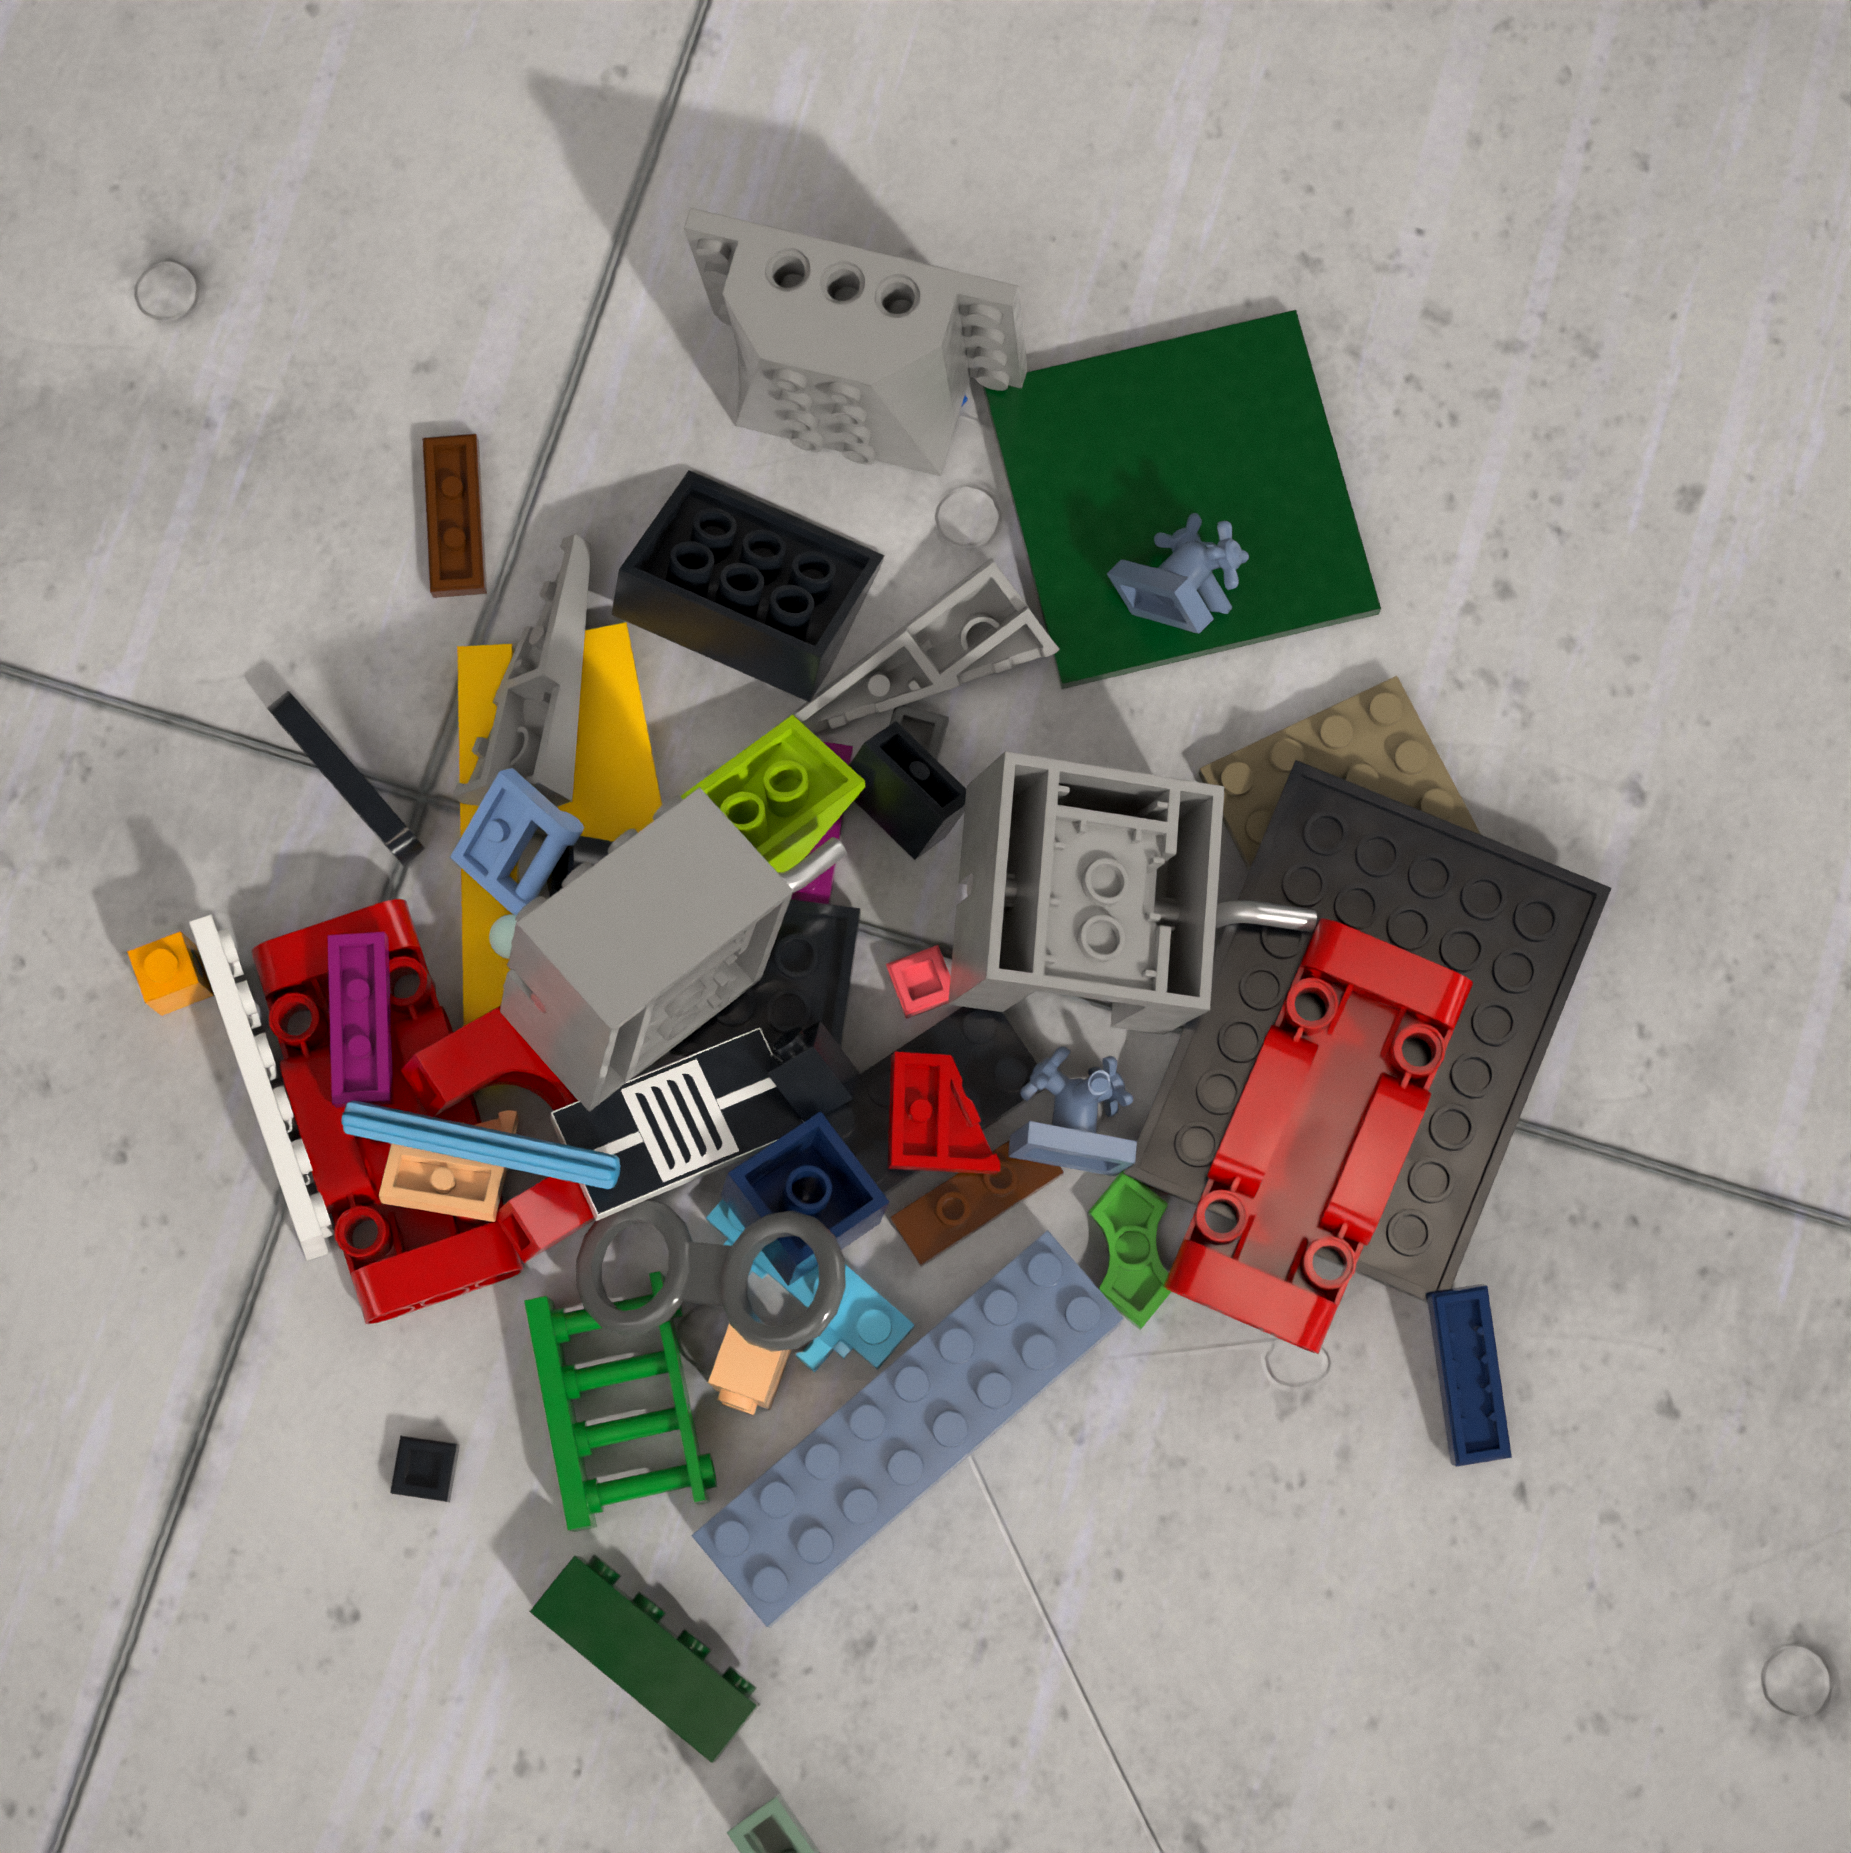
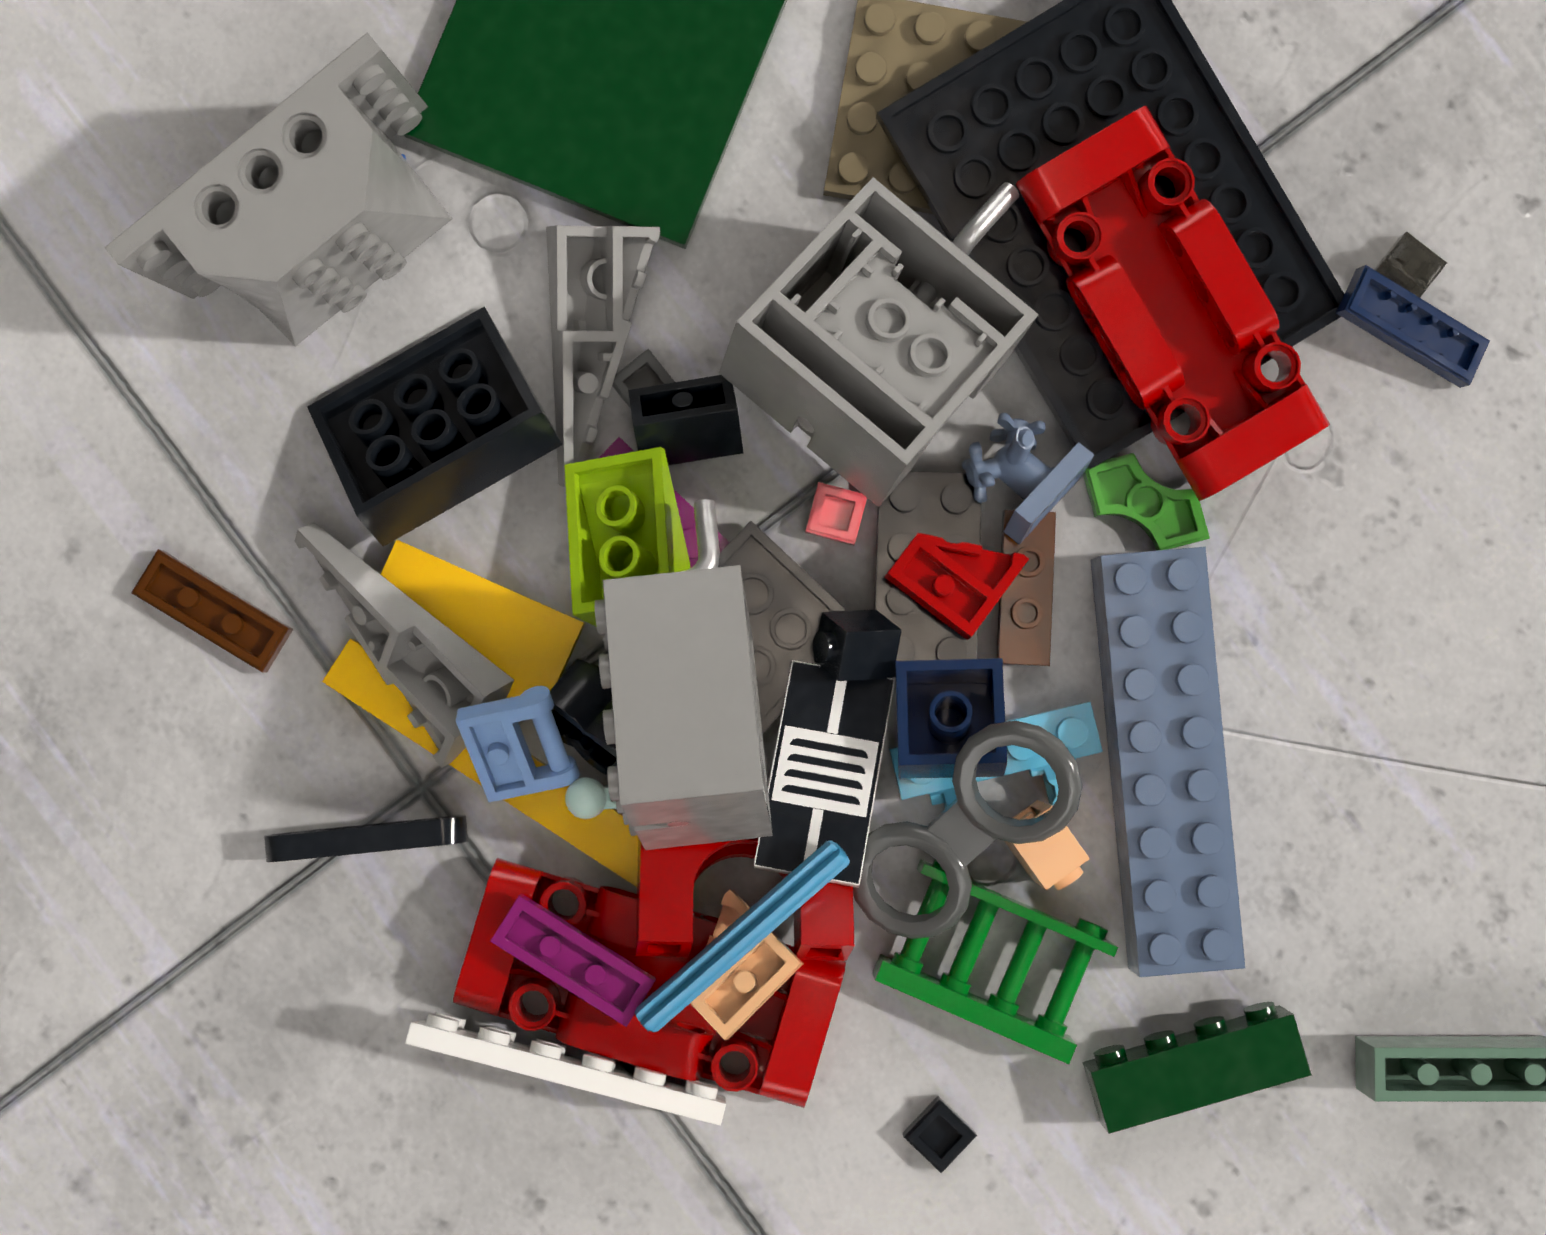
camera: 55 degrees left, 10 degrees up
light orange brick [127,931,214,1016] -> none
sand blue piece [1107,513,1249,634] -> none
none -> clear smoke tile [1374,232,1447,298]

